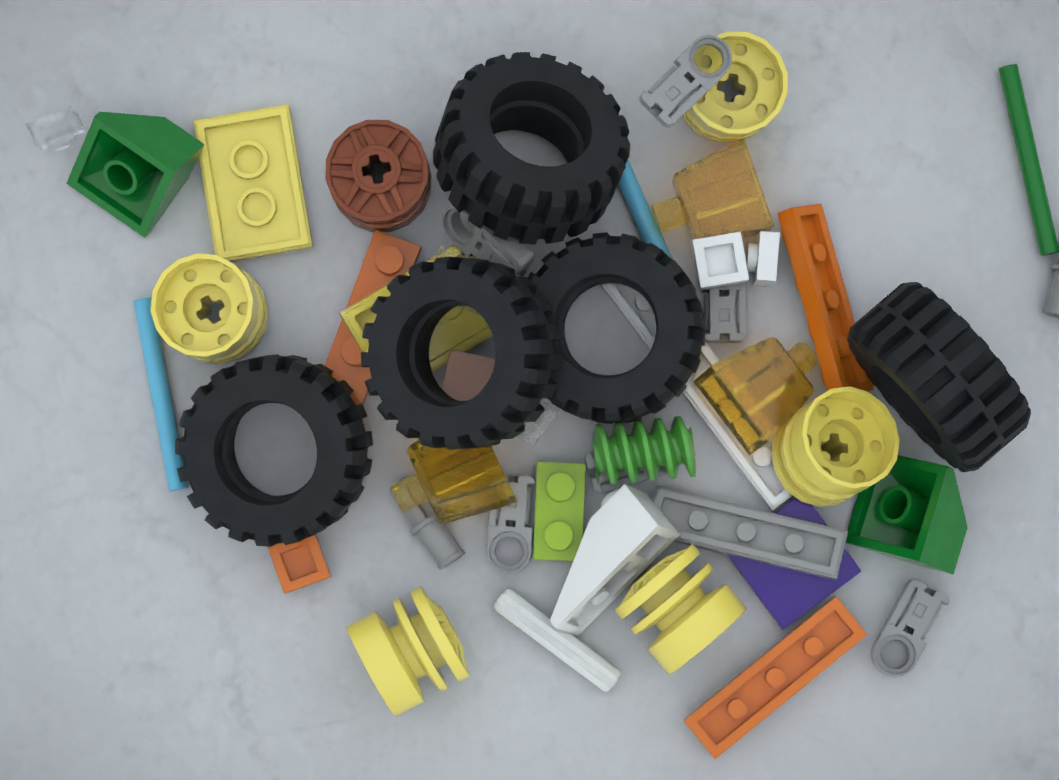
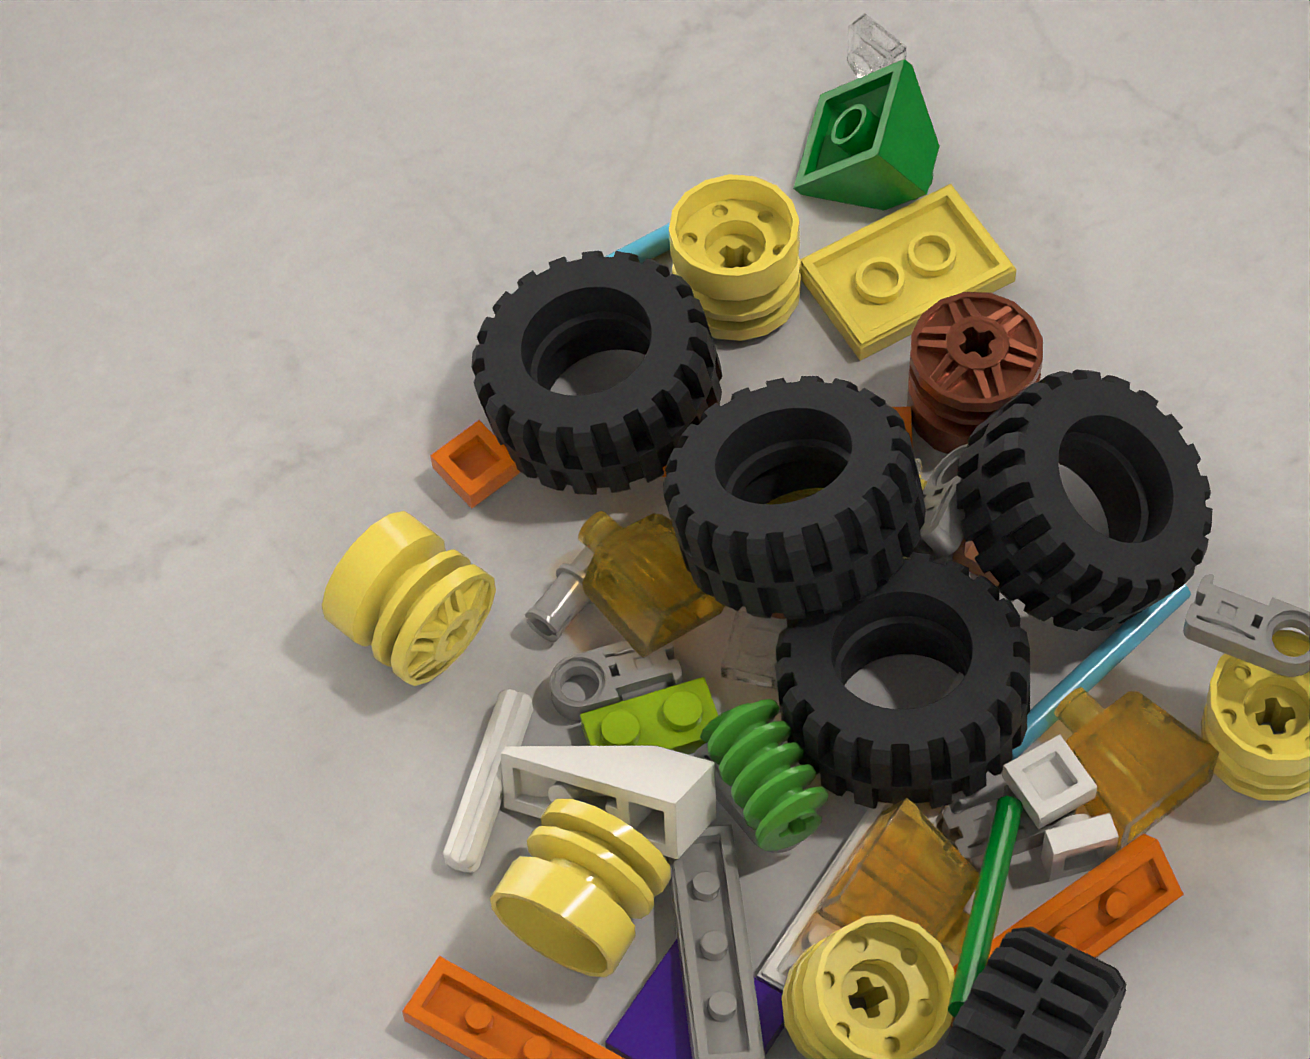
camera: 70 degrees right, 25 degrees down
none -> green bar [948,796,1023,1018]

